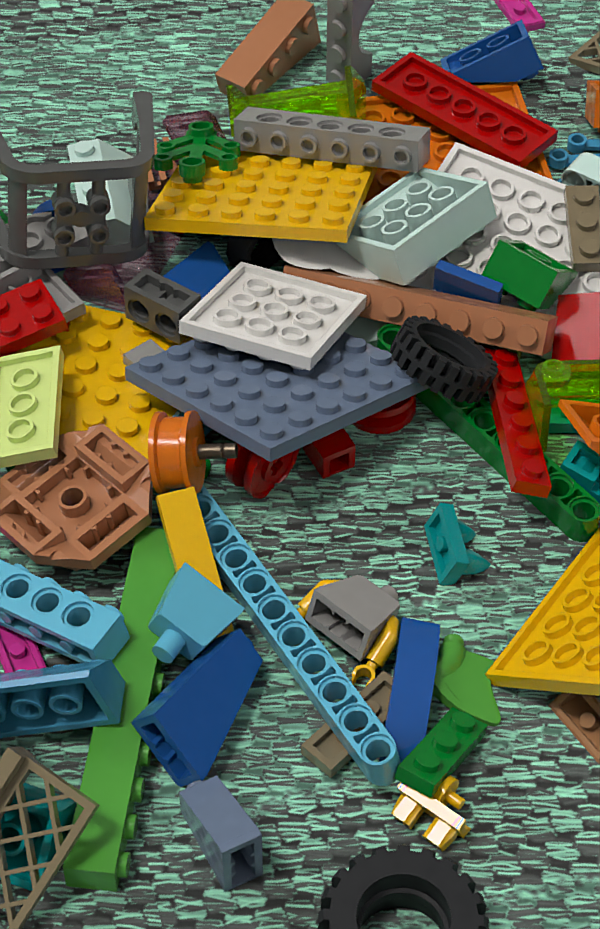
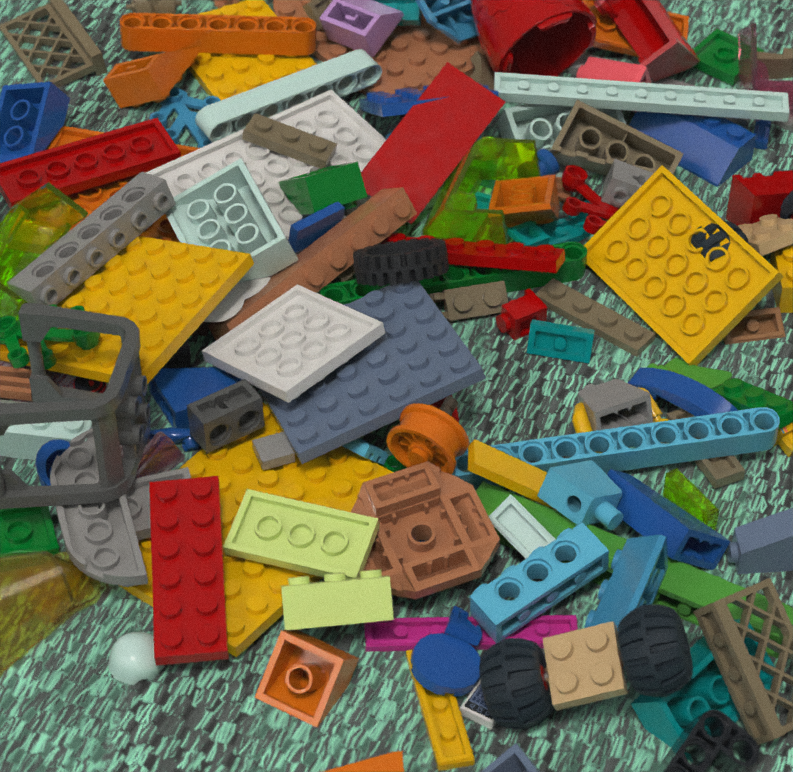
camera: 70 degrees left, 5 degrees down
none -> dark tan hinge [428,281,508,322]
none -> light aqua tile [489,494,556,559]
none -> red brick [496,288,548,341]
none -> dark tan plate [536,278,656,357]
none -> clear neon green plate [663,468,719,531]

